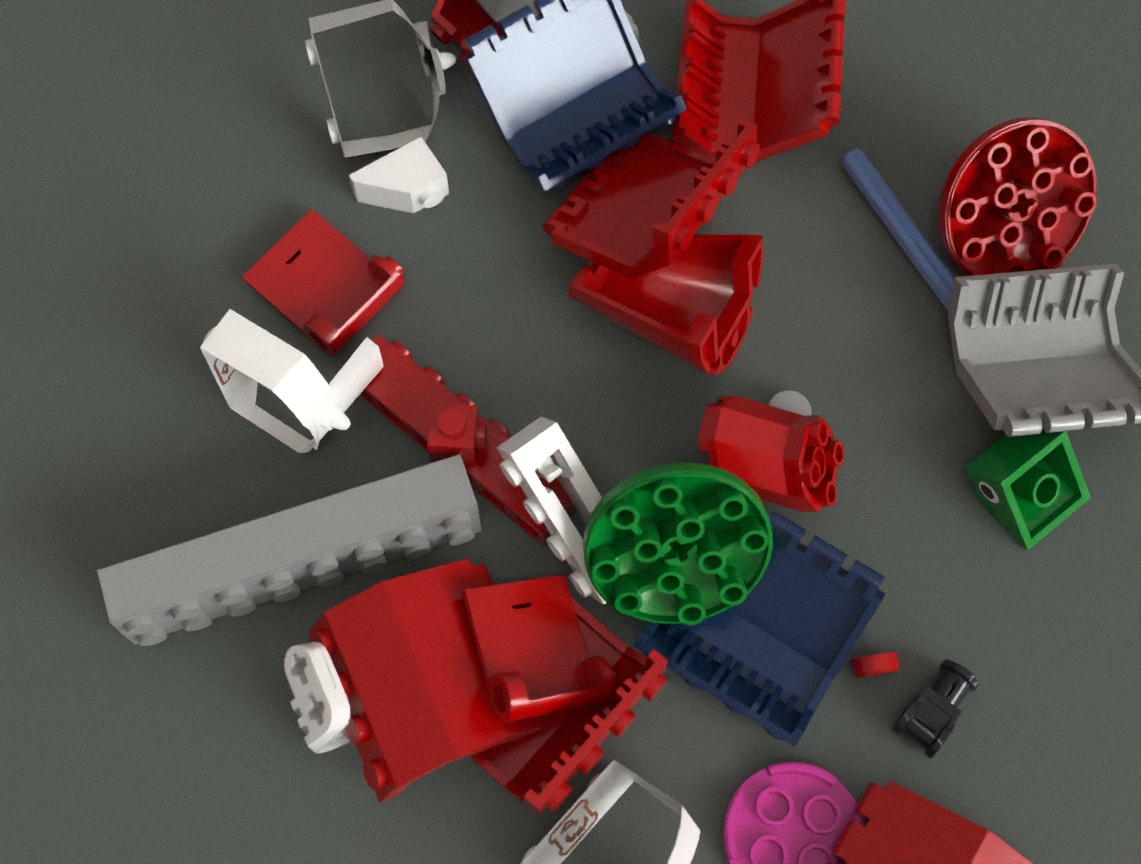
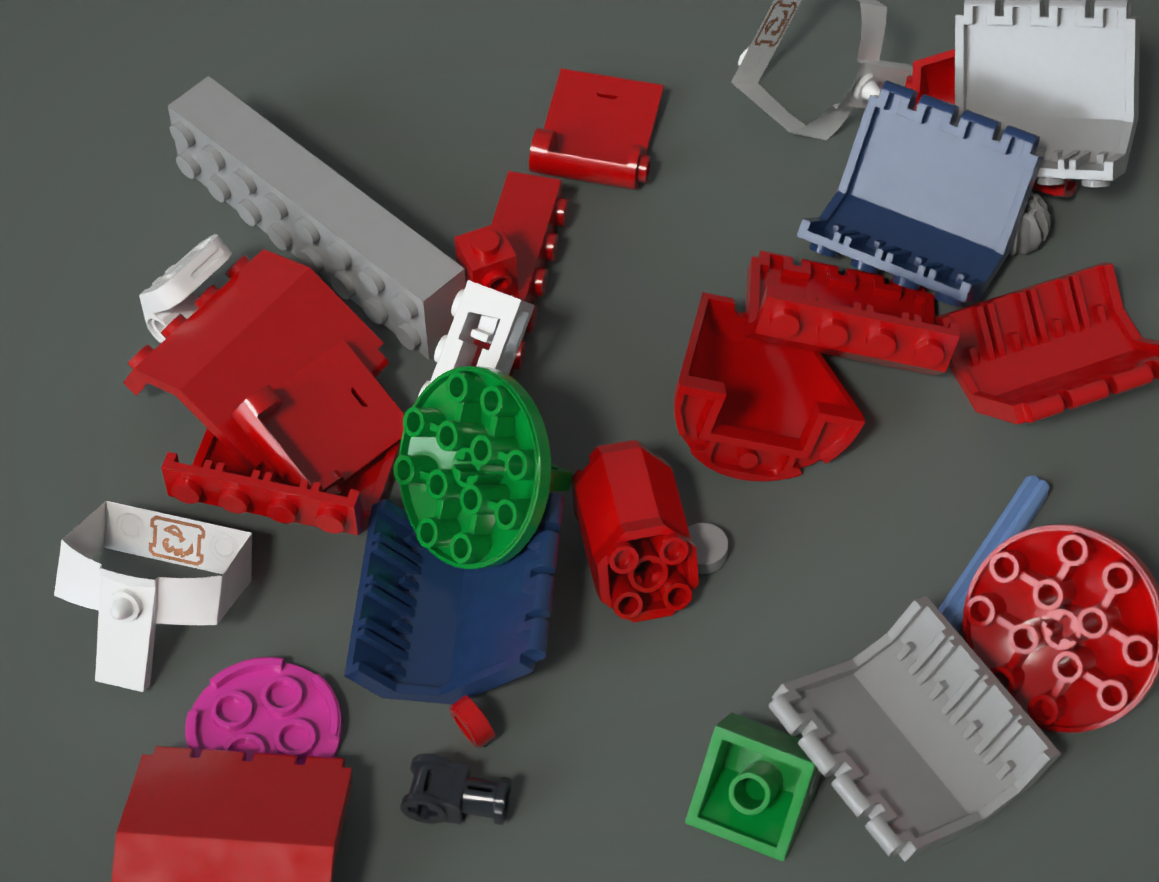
camera: 65 degrees right, 15 degrees down
white piece [200,309,384,453] -> none
white slope [349,137,449,213] -> none

